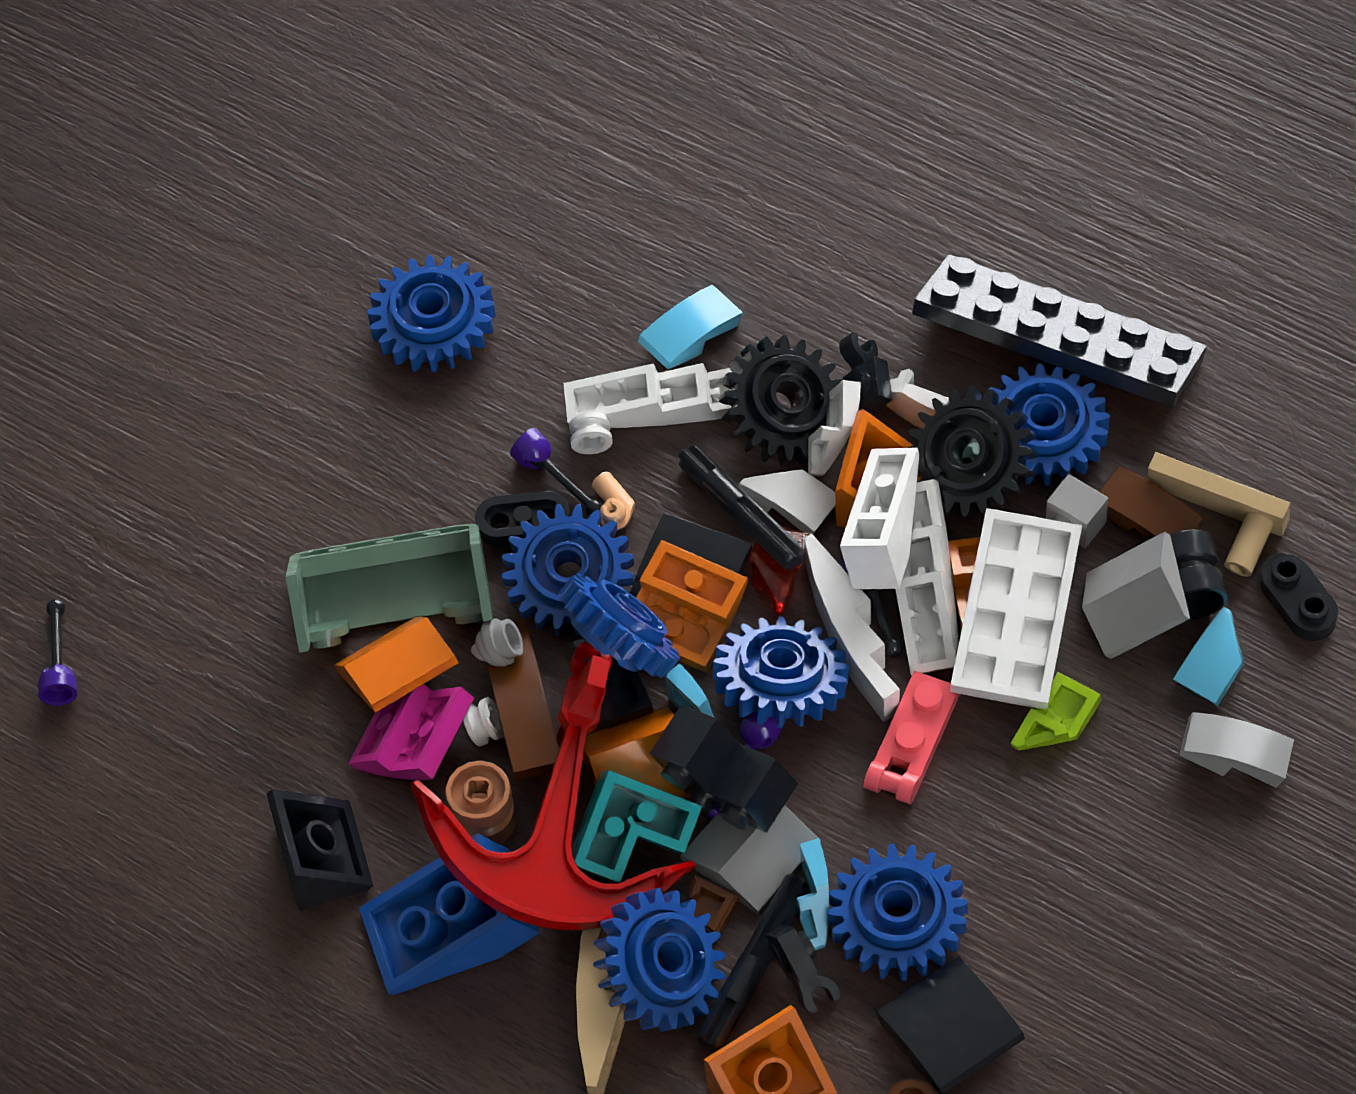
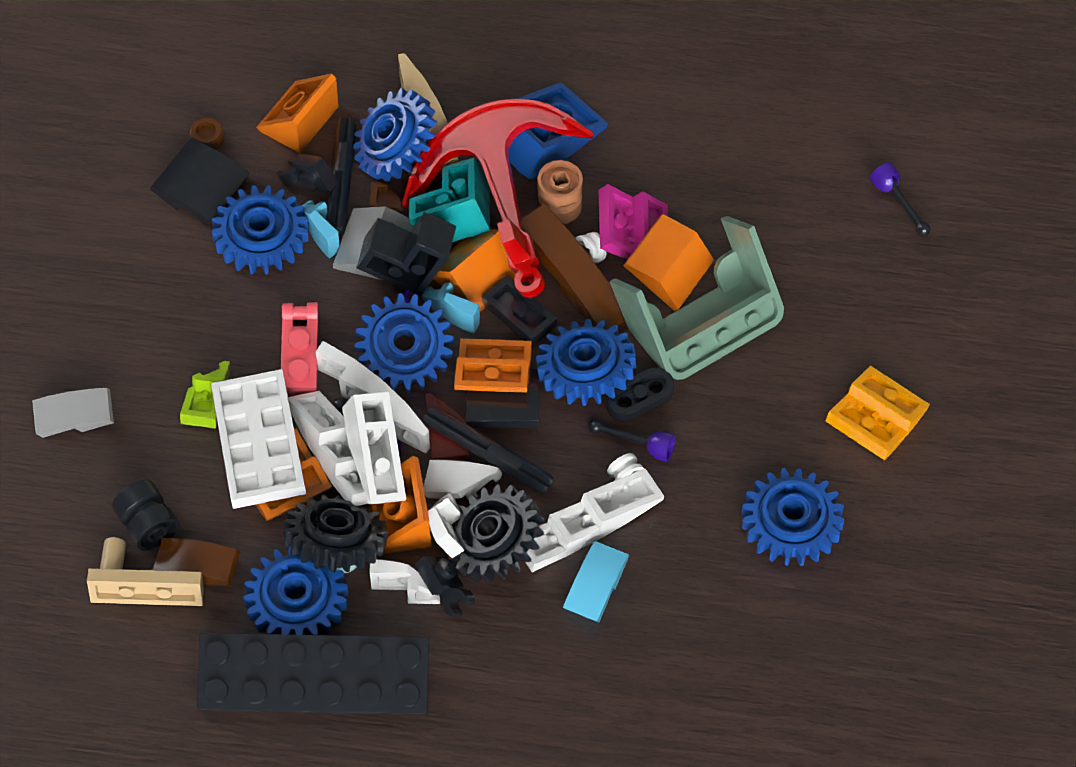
camera: 150 degrees right, 0 degrees up
black slope [266,789,374,910] -> none
light grey plate [471,618,523,667] -> none
blue gear [558,573,680,678] -> none
light nougat arm [592,472,635,531] -> none
light grey plate [1046,474,1109,549] -> none
light grey slope [1082,532,1190,659] -> none
medium azure slope [1173,606,1244,707] -> none
black plate [1260,553,1338,641] -> none
none -> light orange slope [826,365,930,460]

